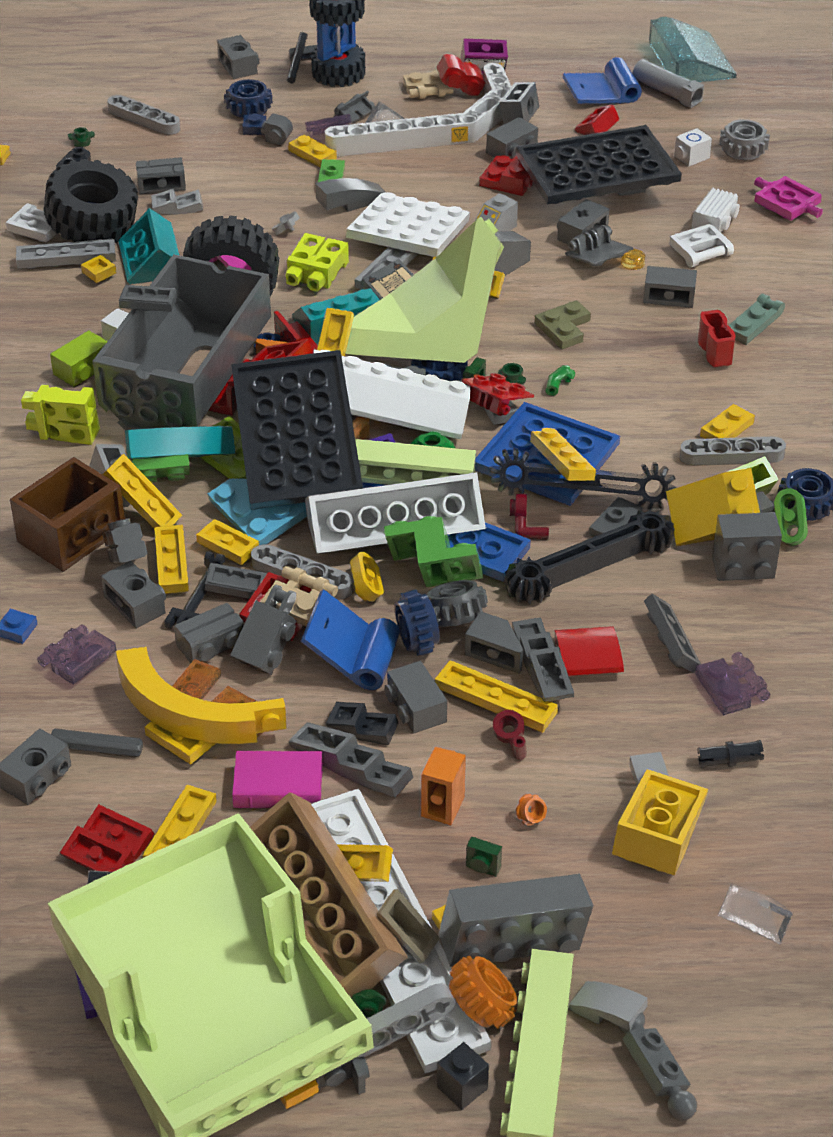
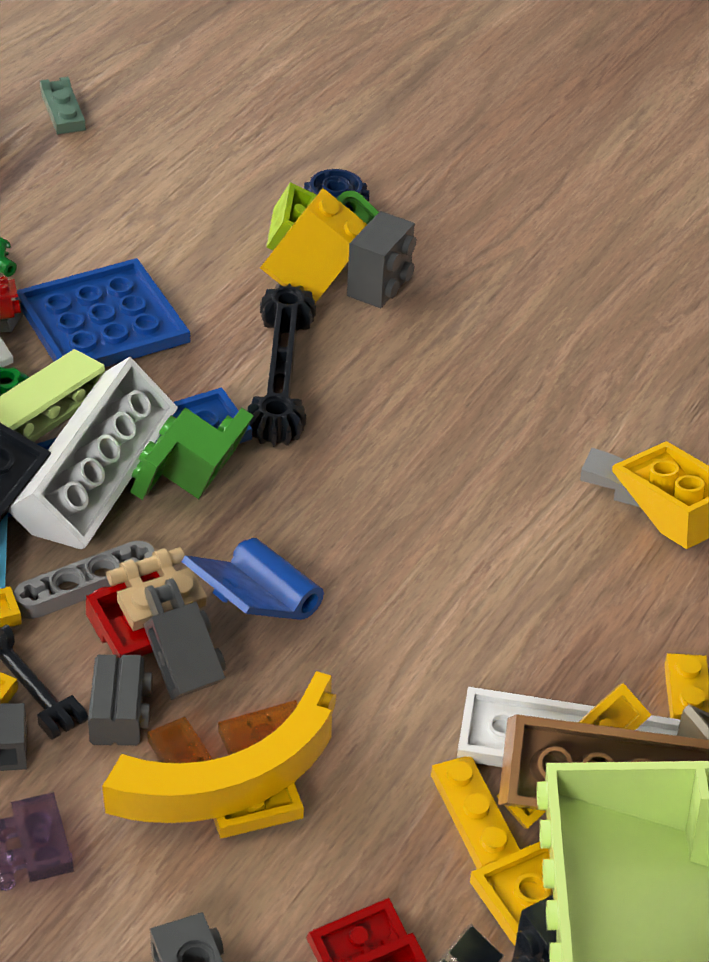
camera: 60 degrees left, 0 degrees up
dark grey axle [51,728,143,757] -> none
yellow plate [143,785,217,858] -> none
dark grey plate [204,563,267,599] -> none
dark pink piece [232,751,323,809] -> none
dark grey slope [288,722,414,797] -> none
black slope [326,702,399,745] -> none
yellow plate [350,552,384,602] -> none
dark grey brick [384,660,447,734] -> none
dark blue gear [394,589,440,656] -> none
orange brick [421,746,466,826] -> none
dark grey gear [427,580,488,627] -> none
yellow plate [435,660,558,733] -> none
dark grey slope [465,611,523,674] -> none
dark green plate [466,836,502,877] -> none
black arm [489,447,676,510] -> none
dark red plate [493,710,527,760] -> none
dark red plate [509,494,549,539] -> none
dark grey slope [512,617,575,702] -> none
orange plate [516,794,547,826] -> none
yellow plate [530,428,596,481] -> none
red slope [555,626,624,676] -> none
dark grey plate [589,496,643,537] -> none
dark grey plate [644,593,702,673] -> none
light grey beam [680,436,786,465] -> none
clear purple plate [695,652,771,716] -> none
black pin [697,740,764,768] -> none
red brick [698,310,736,367] -> none
yellow plate [700,404,755,439] -> none

